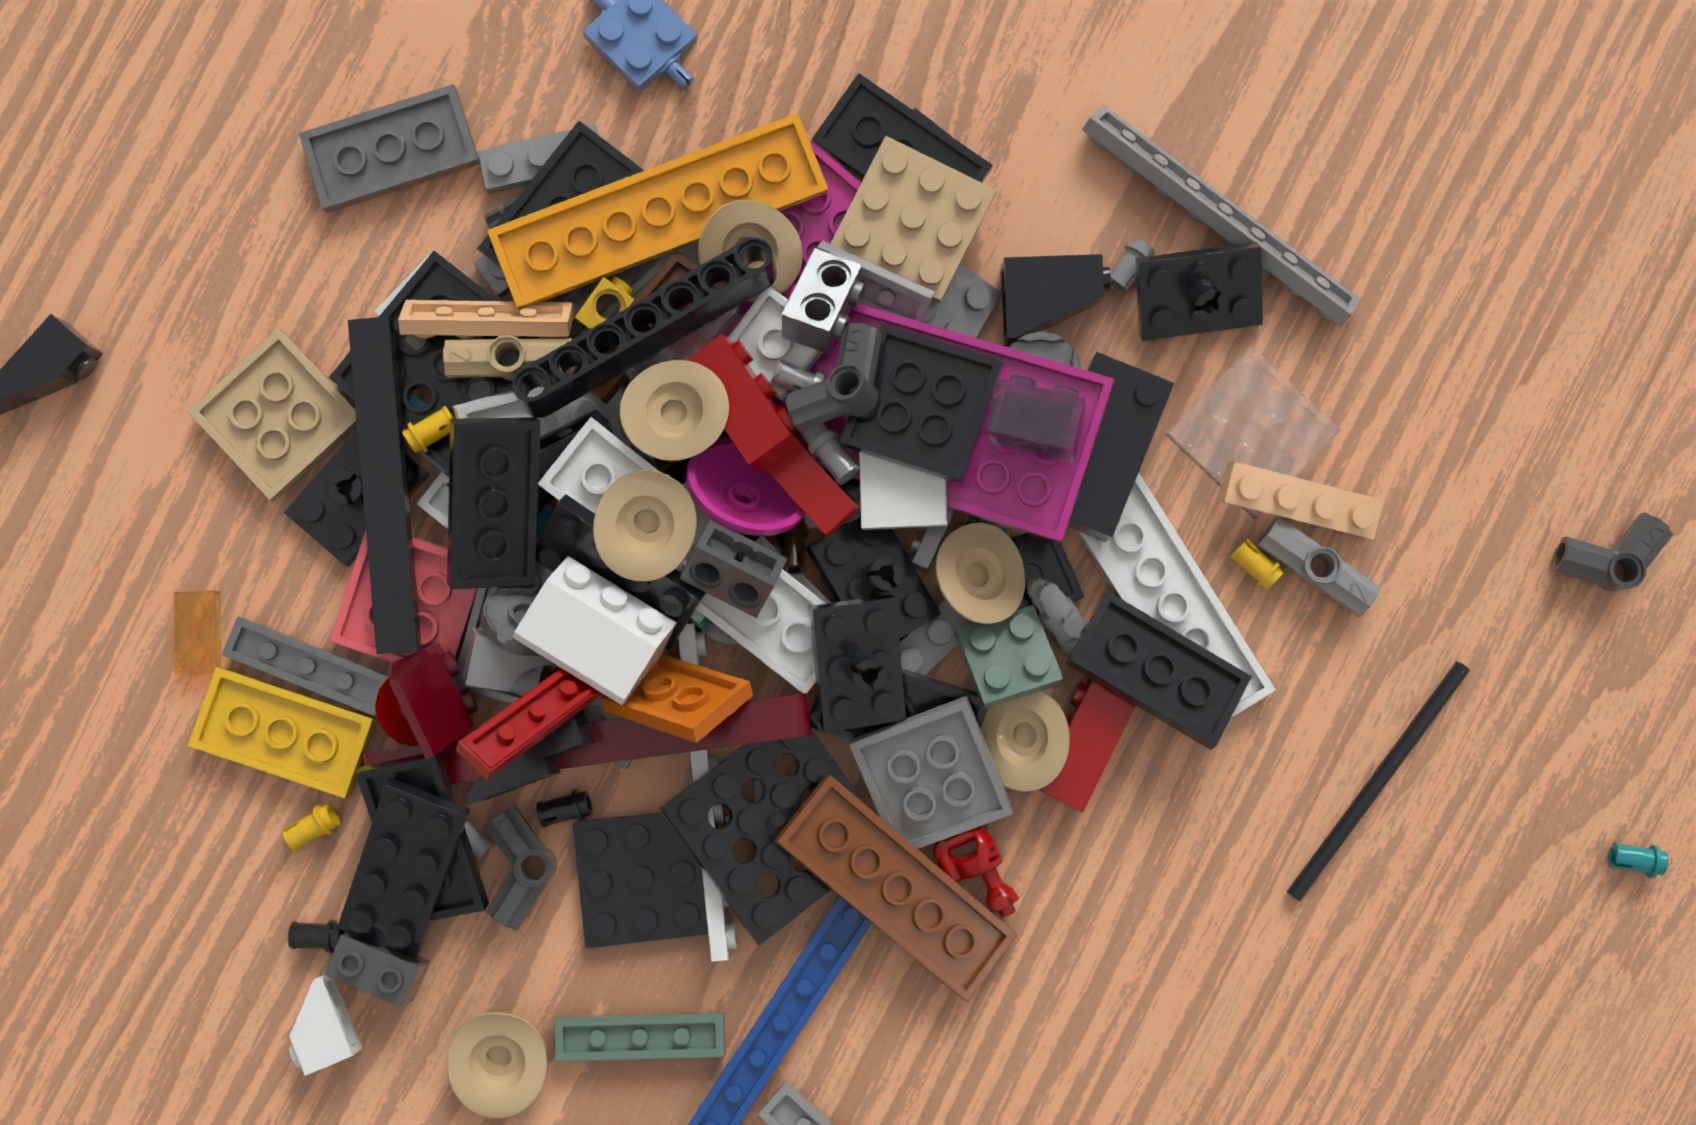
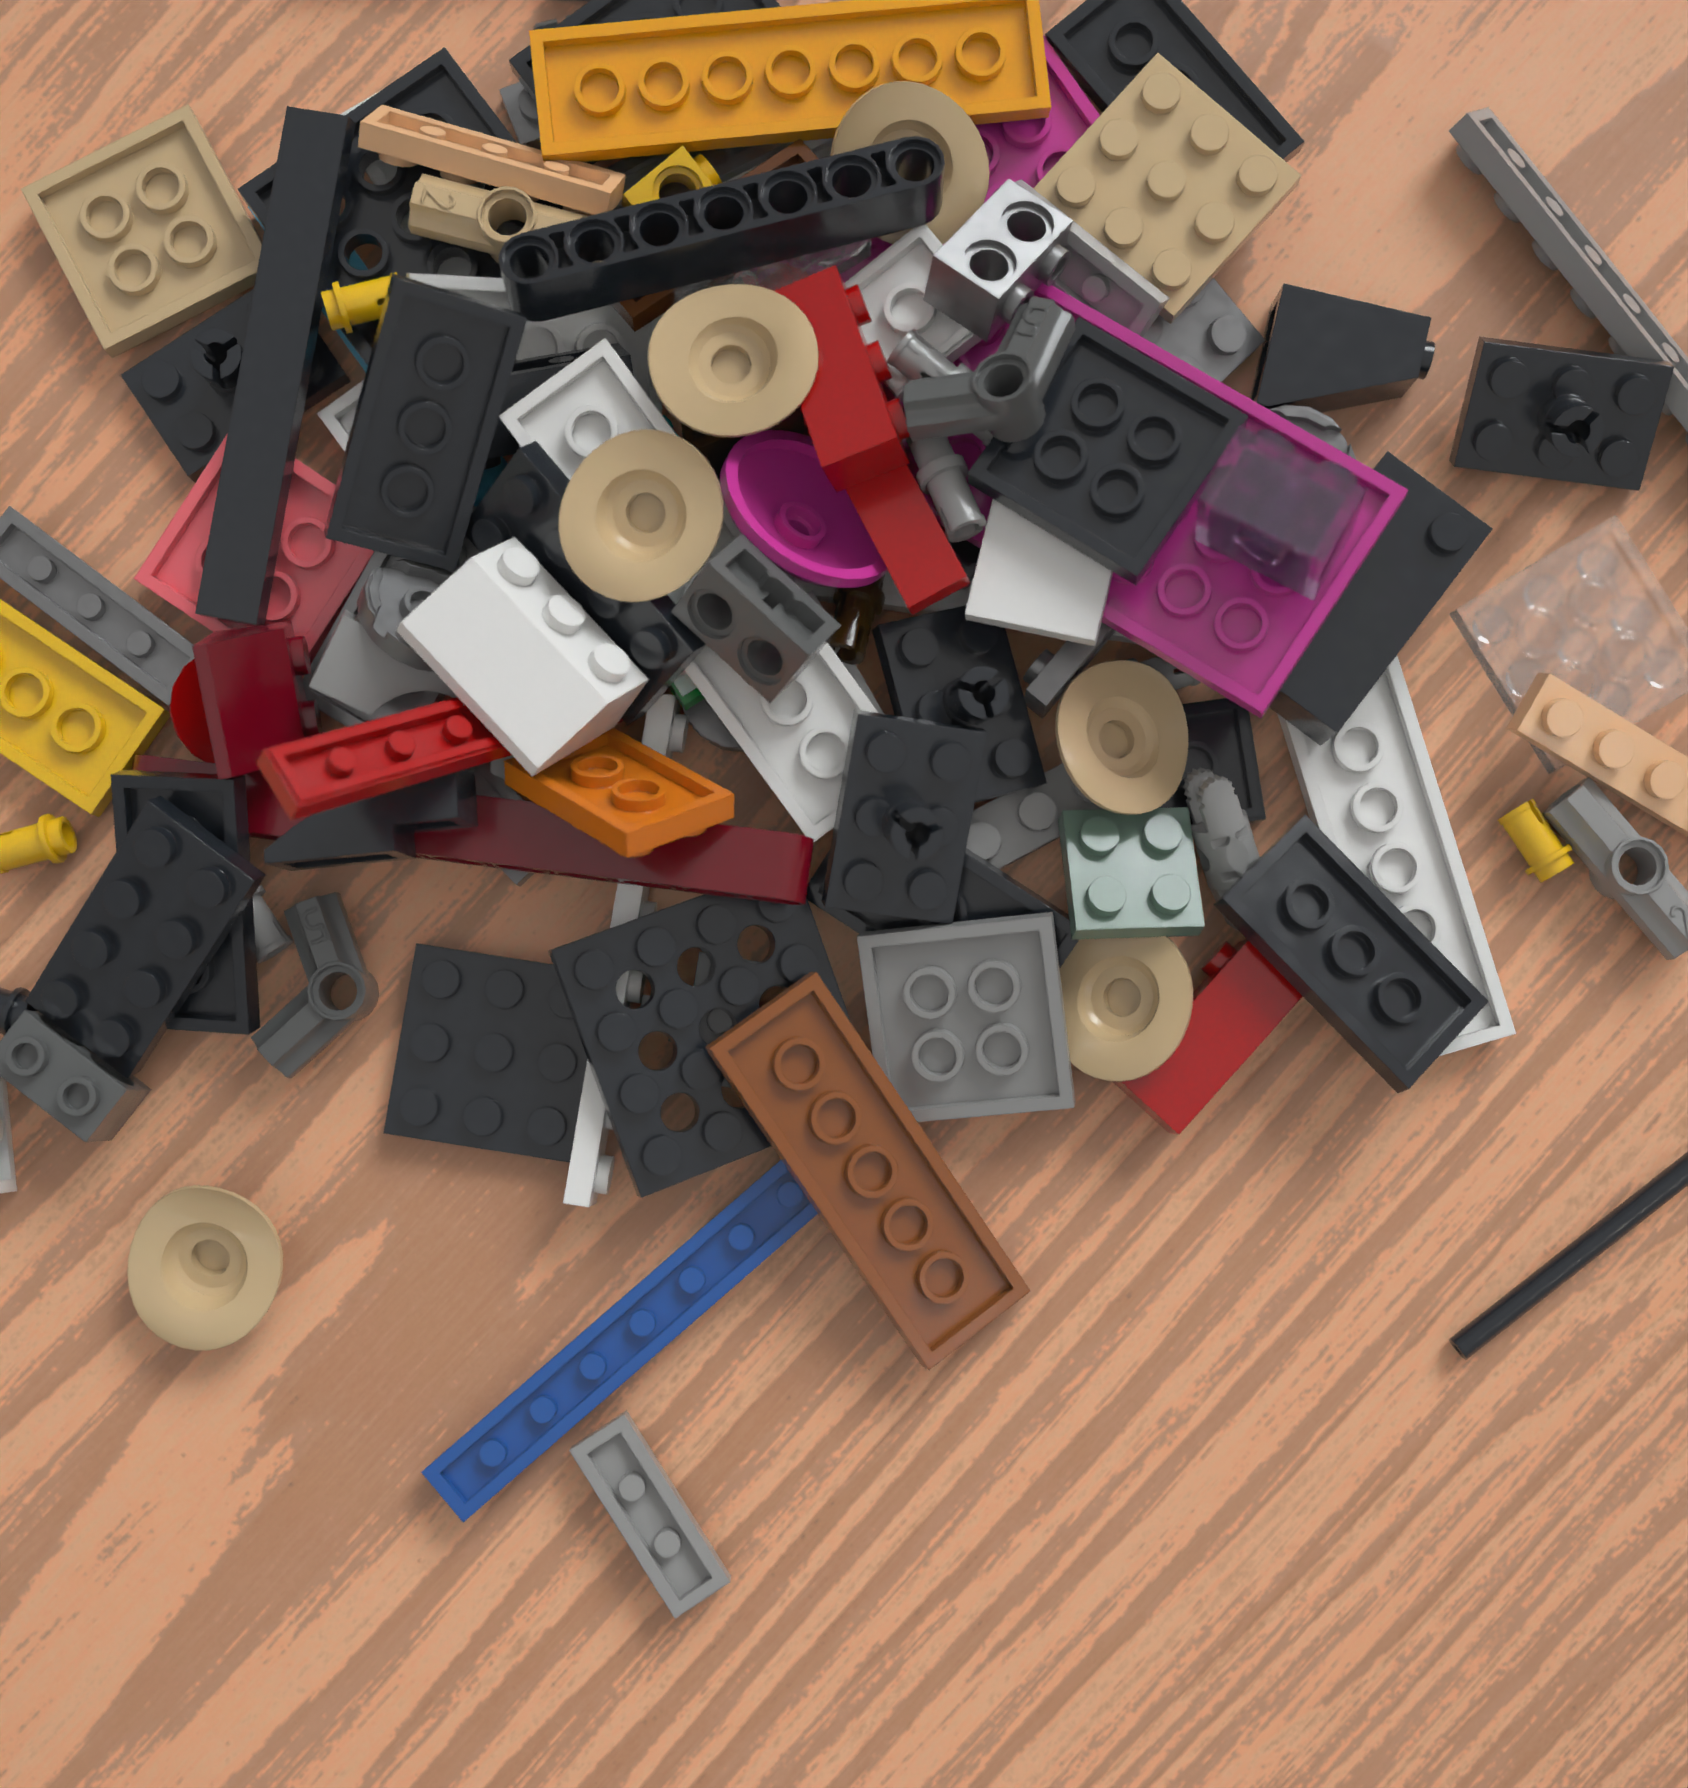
camera: 15 degrees right, 0 degrees up
black pin [536,789,592,828] -> none
sand green plate [555,1012,725,1062] -> none
red piece [933,825,1019,918] -> none
light grey pin [1110,238,1155,293] -> none

